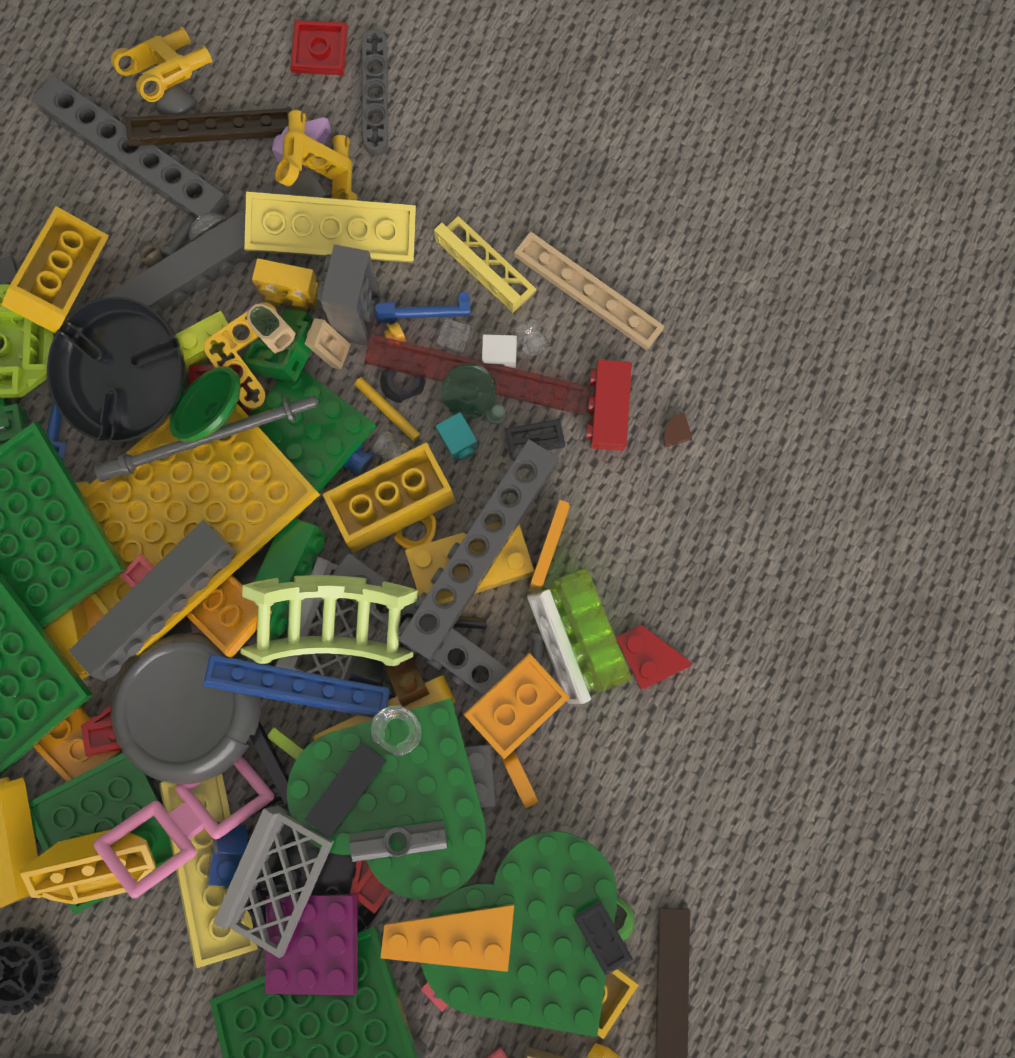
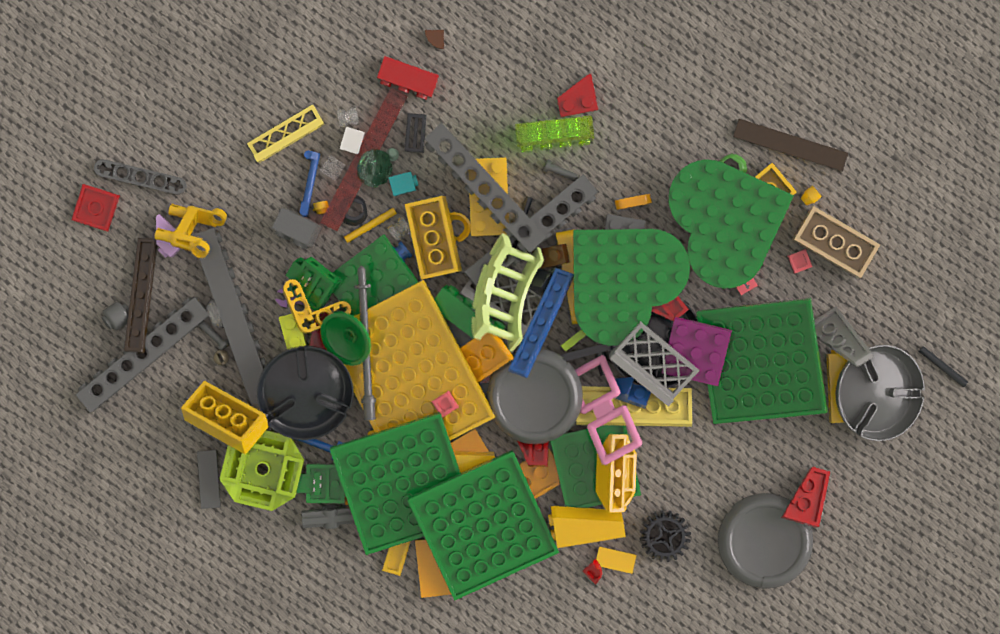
camera: 75 degrees left, 10 degrees up
dark grey brick [69,520,237,681] -> none
yellow connector [111,27,212,102] -> none
light yellow plate [244,192,416,263] -> none
rock [247,304,296,353] -> none
yellow piece [252,258,319,312] -> none
black tile [304,742,387,838] -> none
tan plate [305,318,351,370] -> none
dark grey piece [349,820,448,862] -> none
clear piece [371,706,421,756] -> none
light orange wing [381,904,514,972] -> none
light orange tile [463,653,570,759] -> none
tan plate [514,231,665,351] -> none
white tile [527,589,591,704] -> none
light orange tile [529,500,570,592] -> none
black plate [573,900,633,976] -> none

